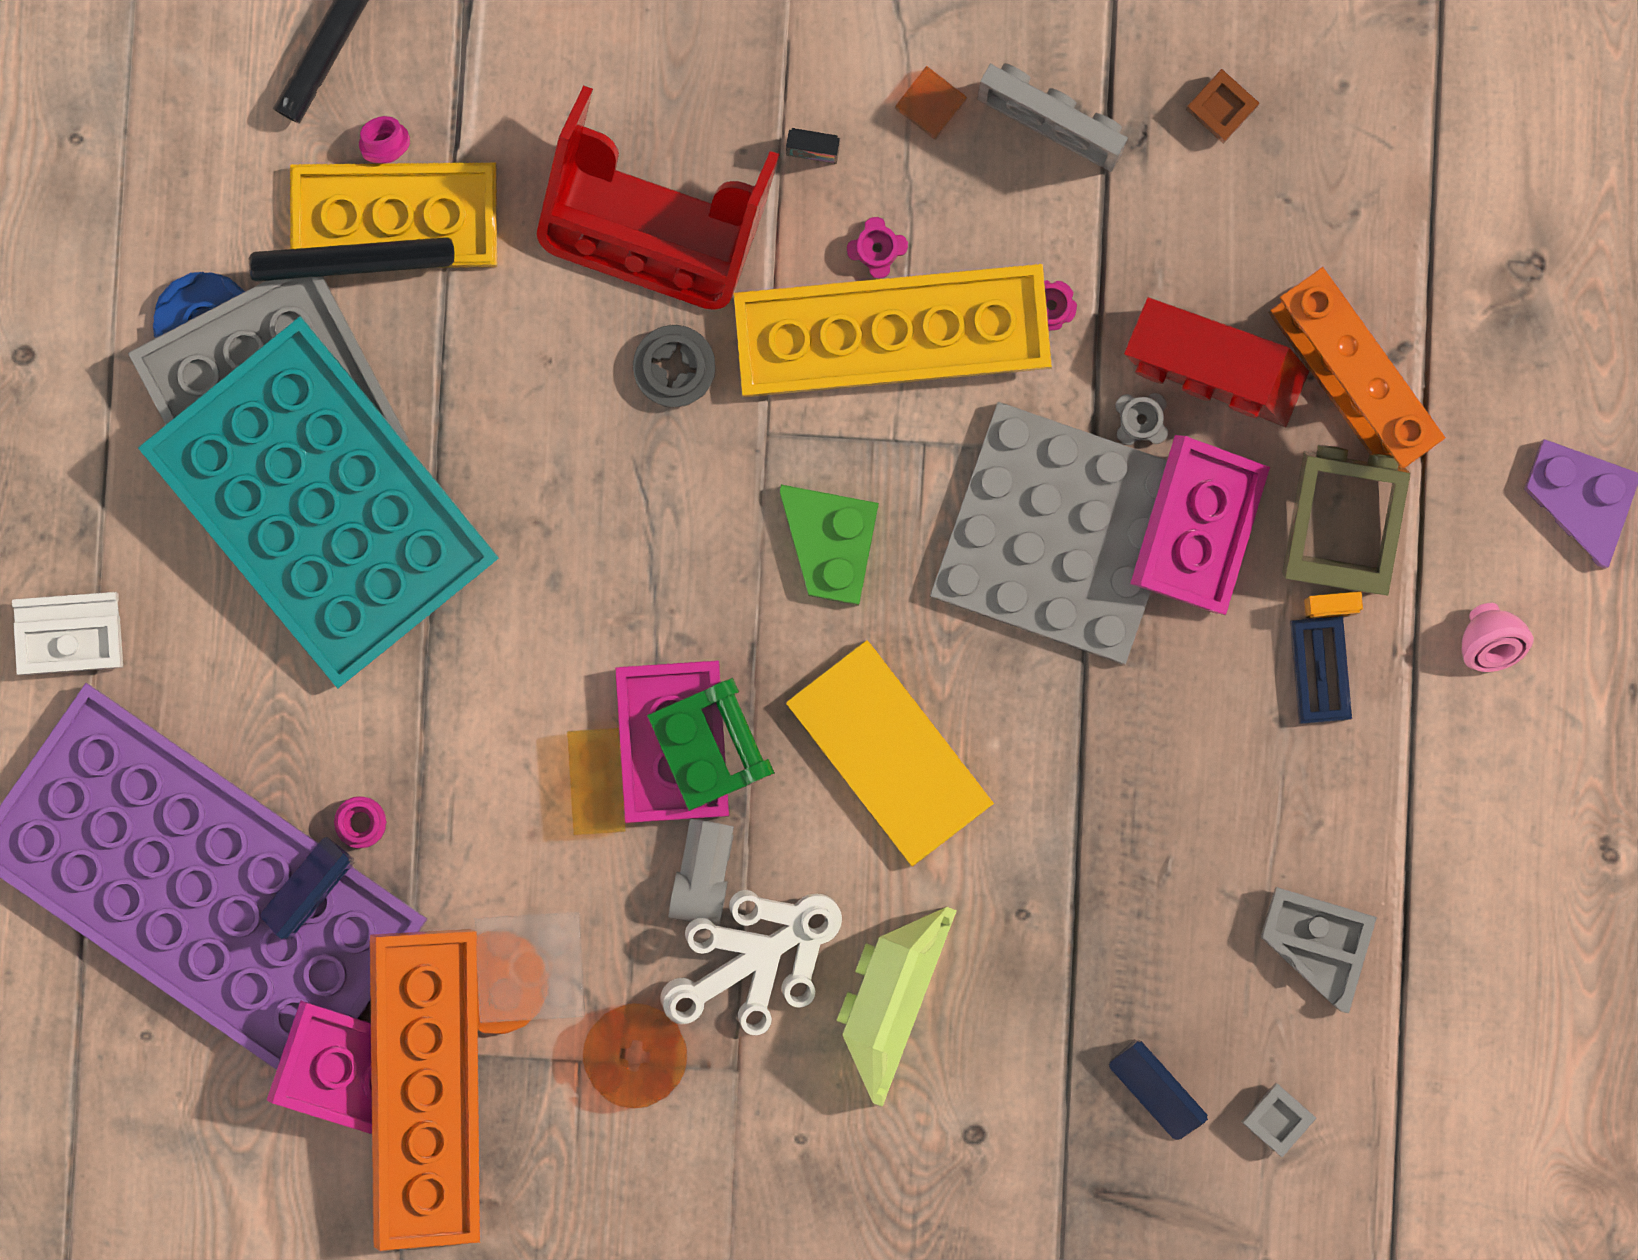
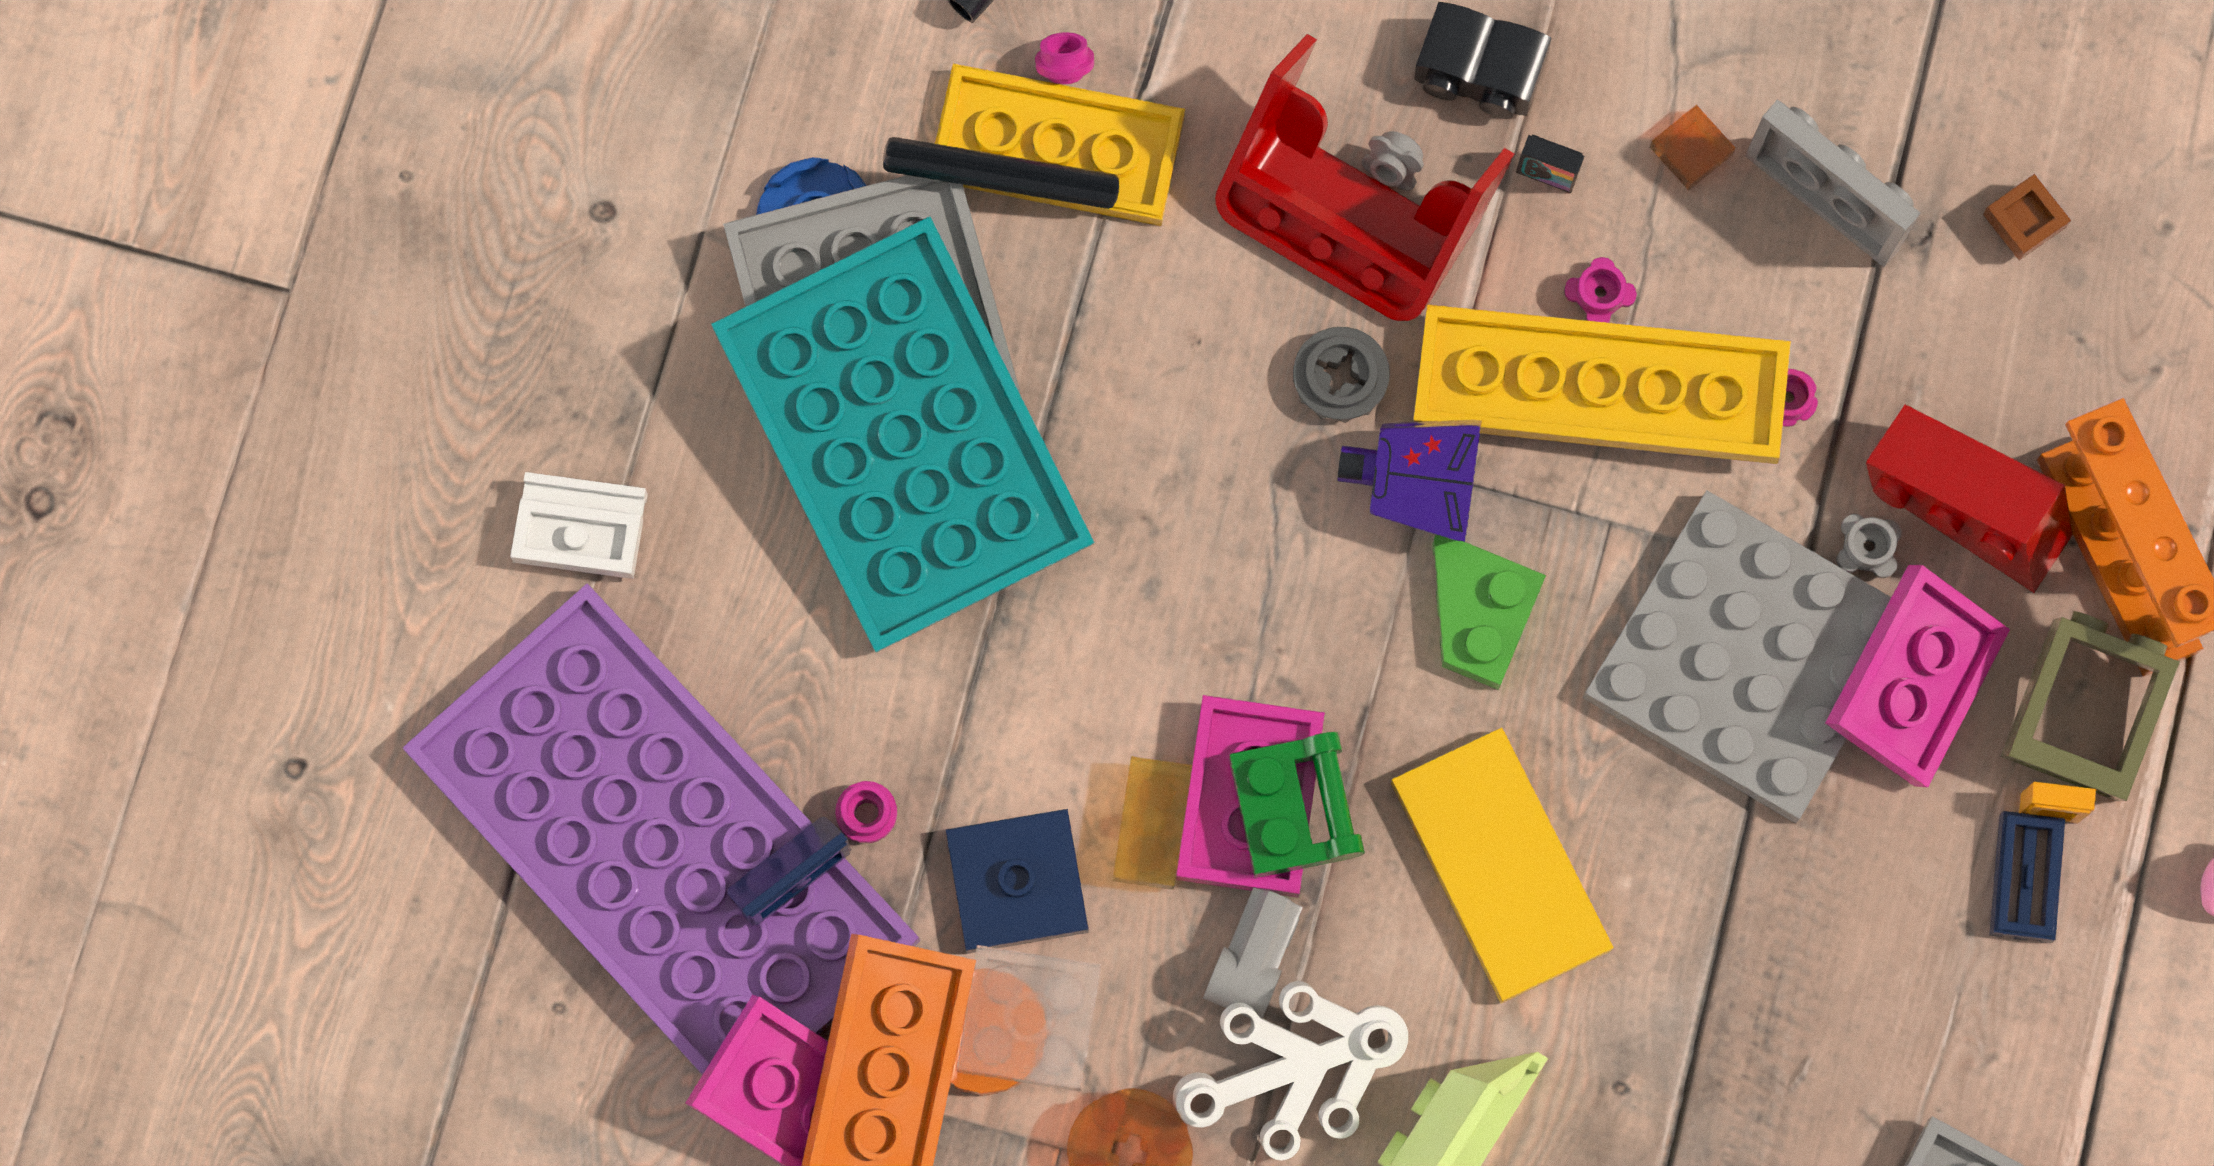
camera: 10 degrees right, 10 degrees down
none -> dark blue plate [946,809,1089,954]
none -> dark purple torso [1337,420,1482,542]
none -> light grey plate [1362,131,1424,191]
none -> black brick [1414,2,1552,119]

